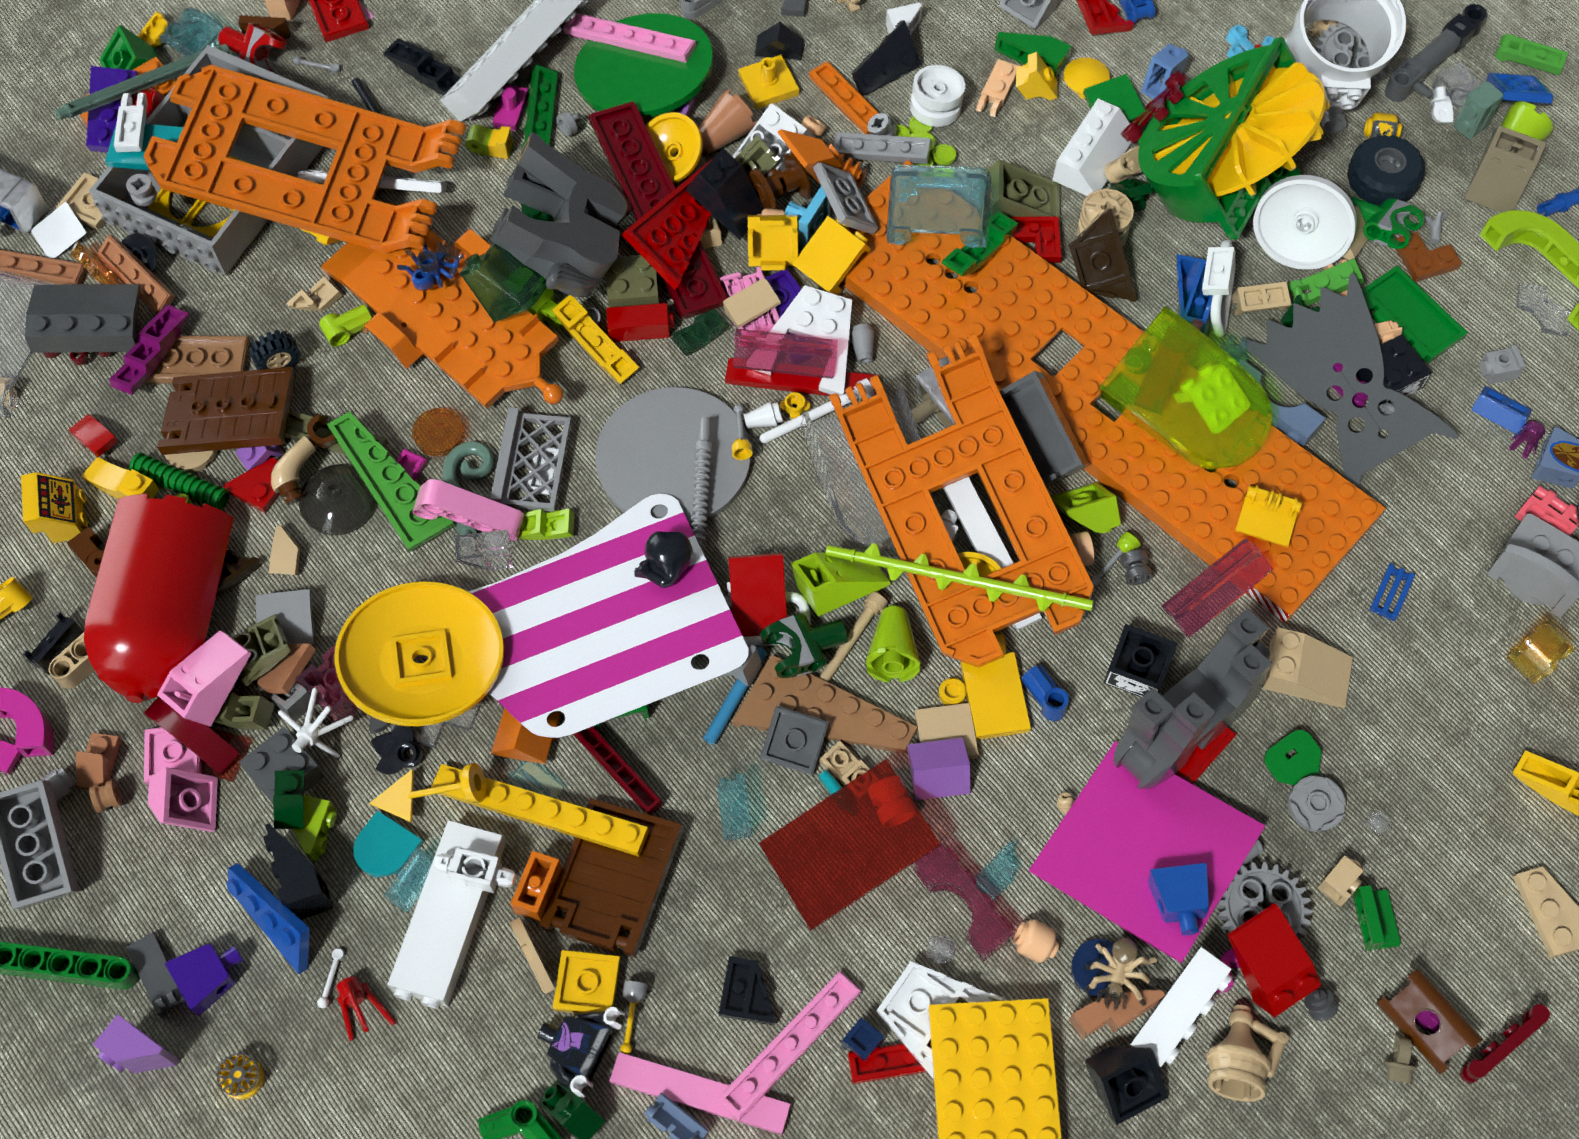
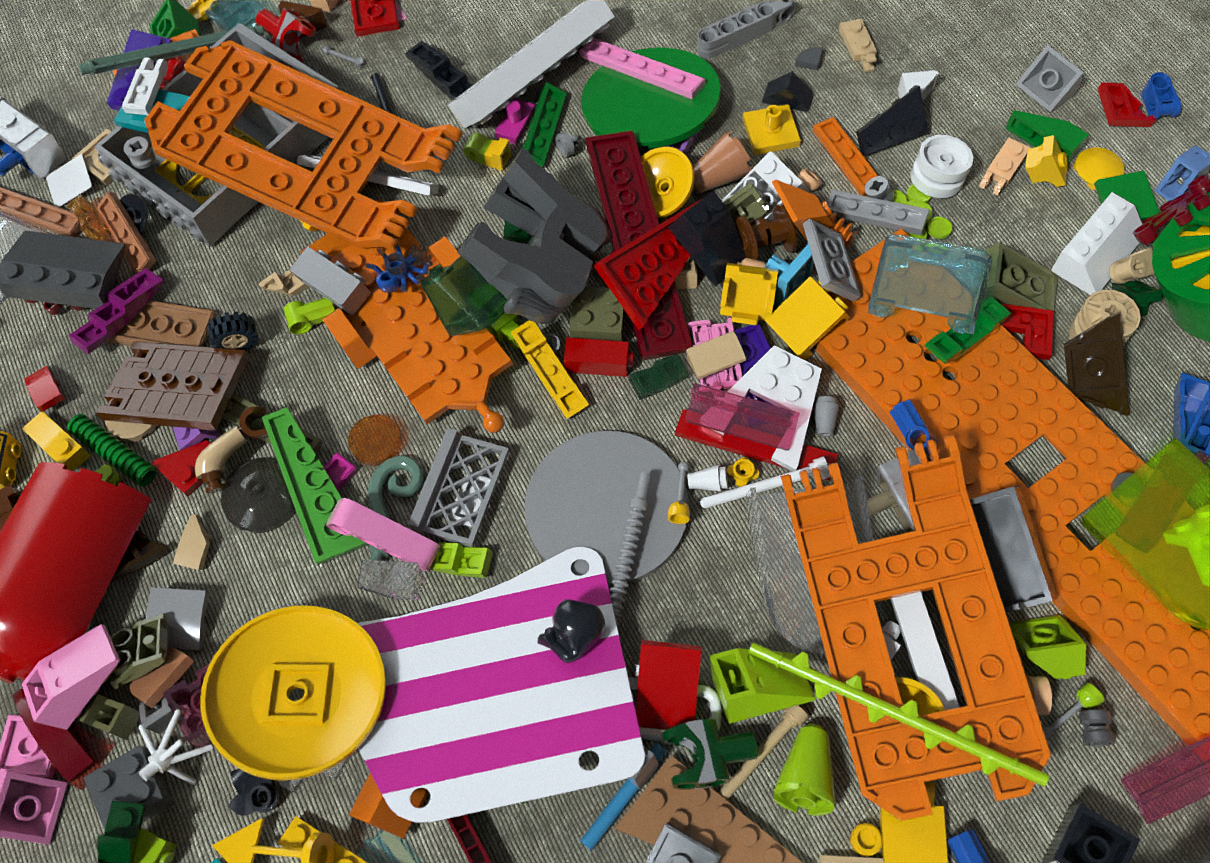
camera: 15 degrees right, 0 degrees up
none -> light grey brick [289,247,371,316]
none -> blue piece [890,399,937,455]

